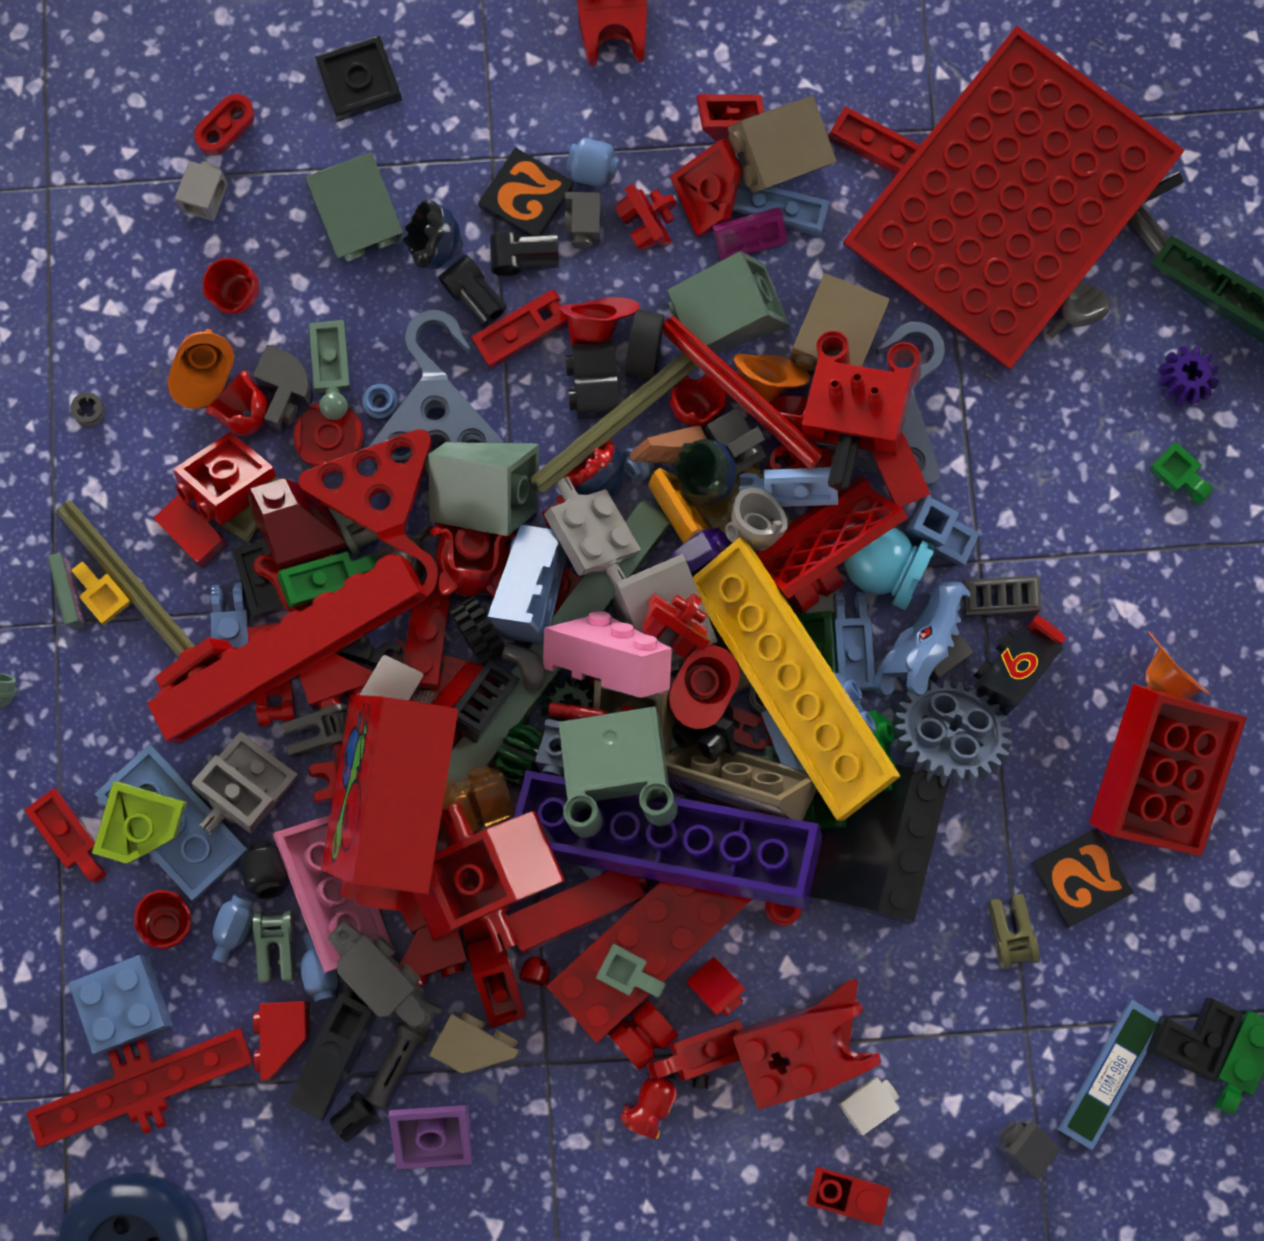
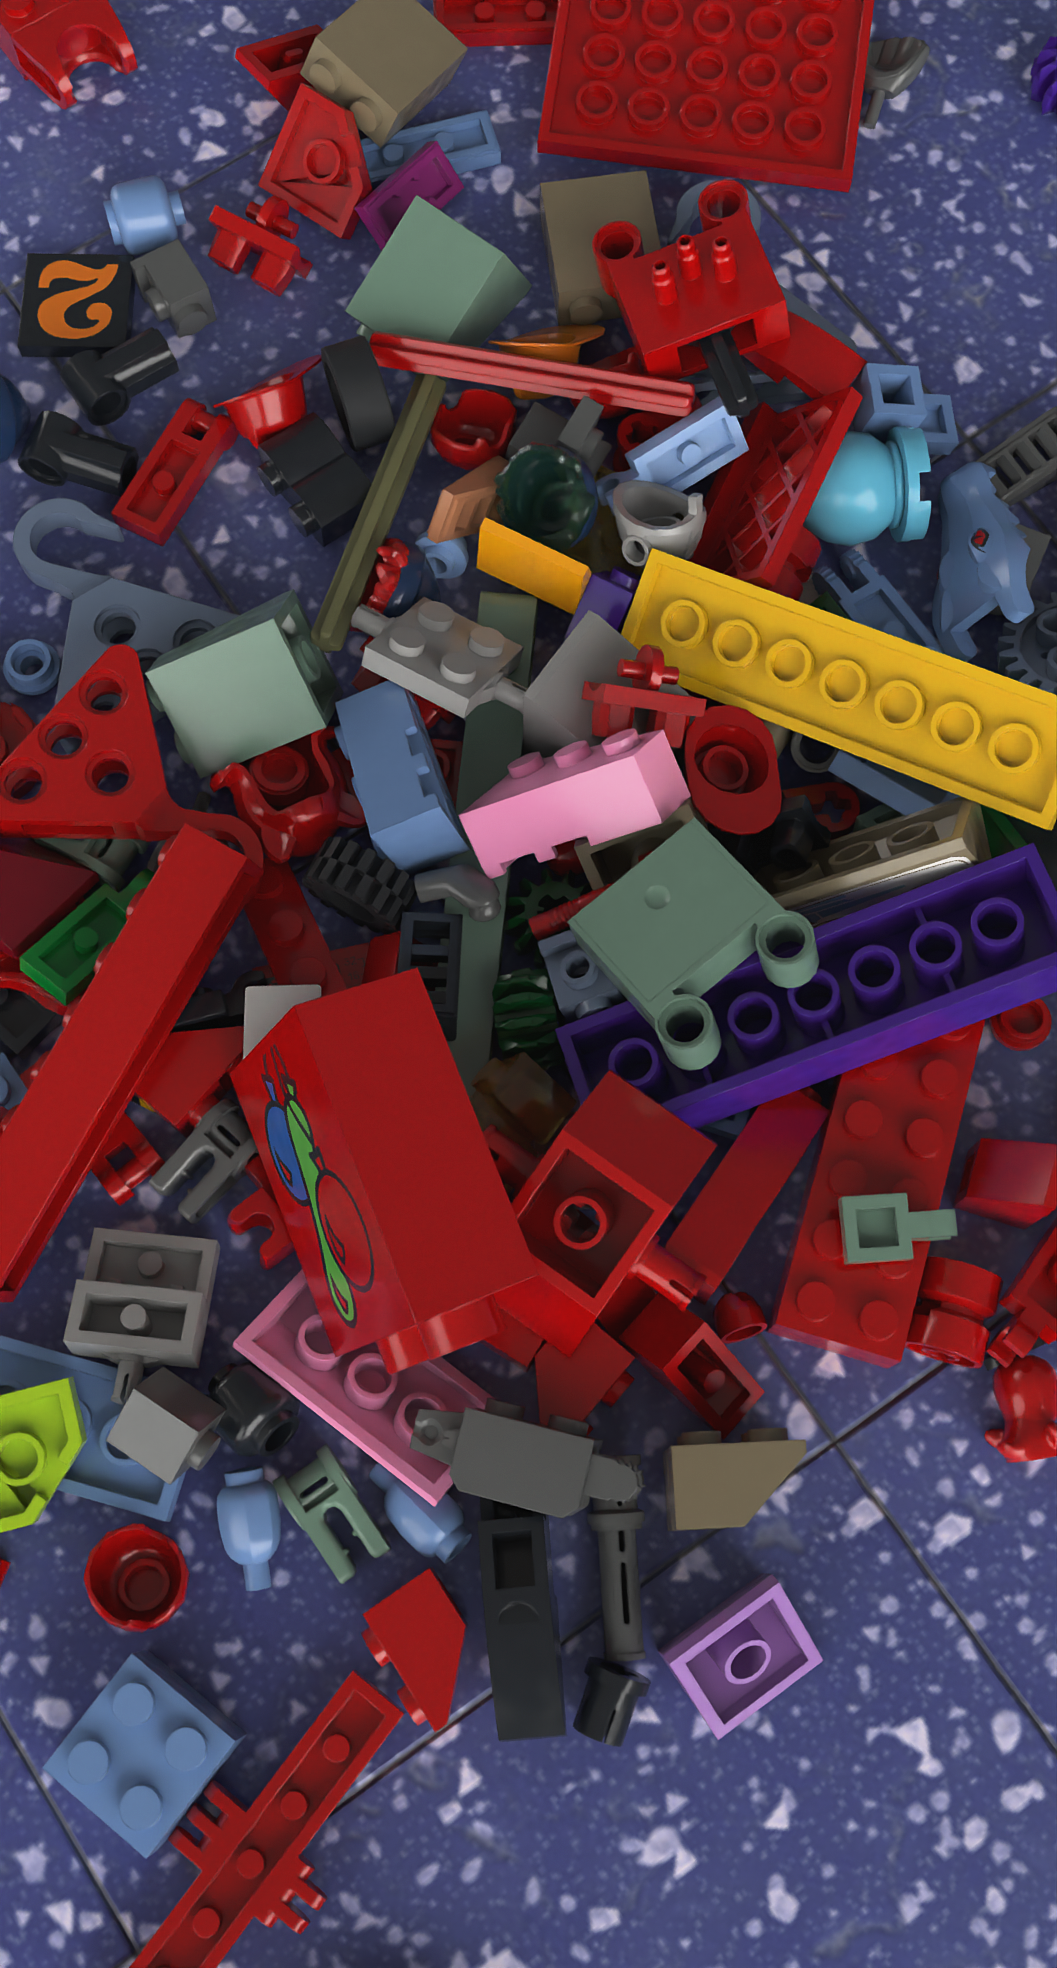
camera: 30 degrees left, 5 degrees down
none -> brick [106,1367,226,1485]

